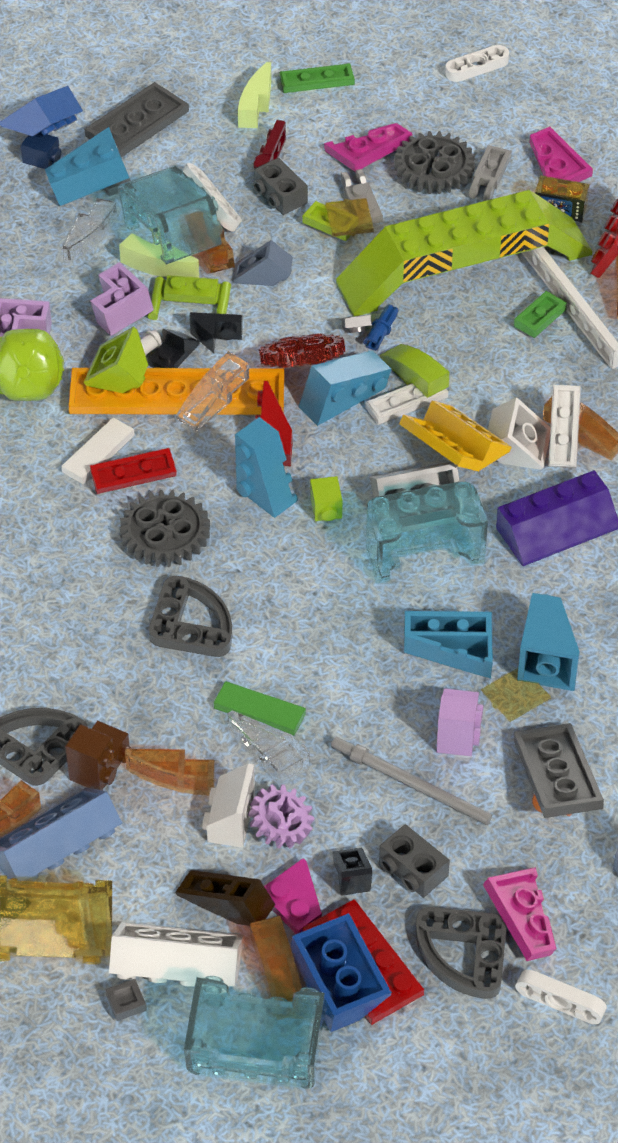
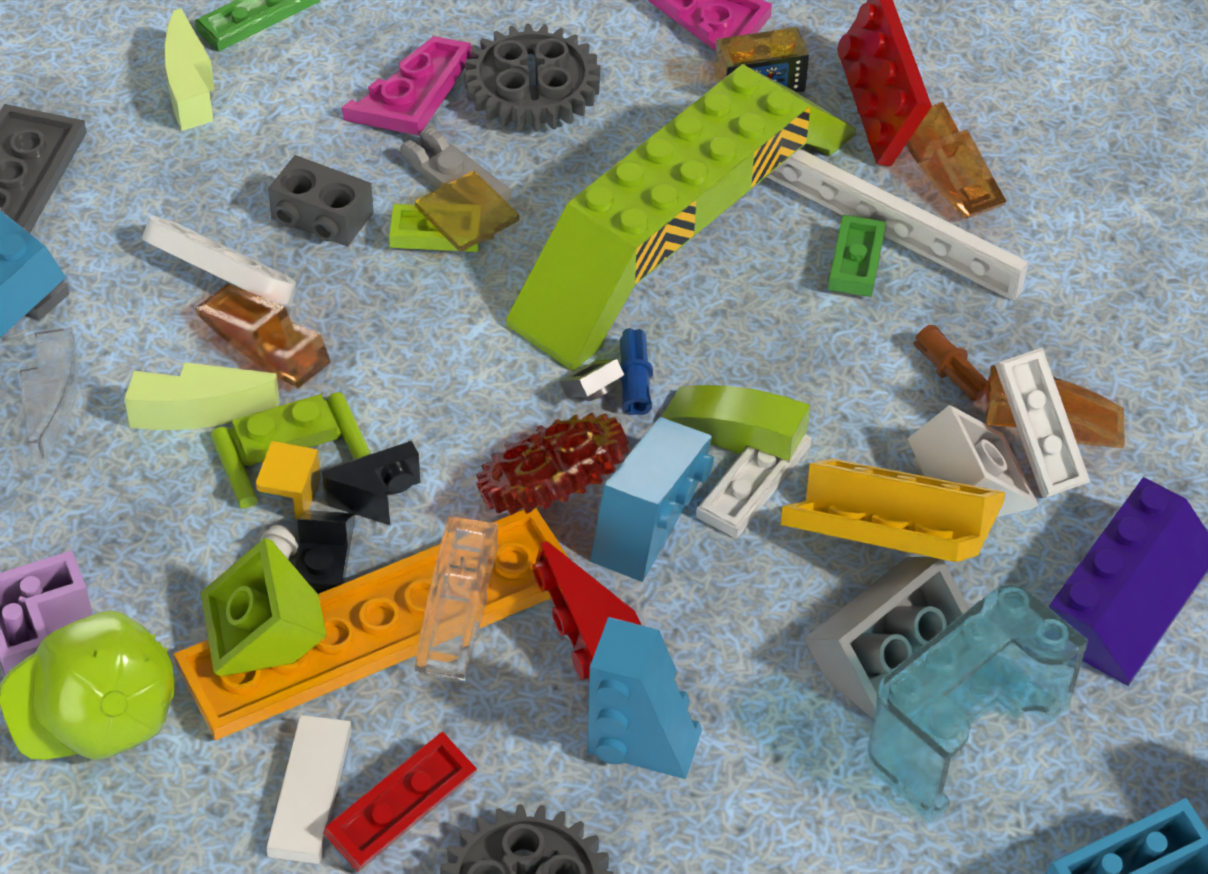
camera: 30 degrees left, 0 degrees up
lavender brick [90,262,154,336] -> none
clear light blue windscreen [118,165,223,265] -> none
sand blue slope [233,240,293,286] -> none
dark red hinge [253,120,286,169] -> none
lime brick [310,476,343,521] -> none
light grey hinge [469,145,512,201] -> none
none -> yellow panel [256,441,321,520]
none -> dark orange axle [913,324,991,401]

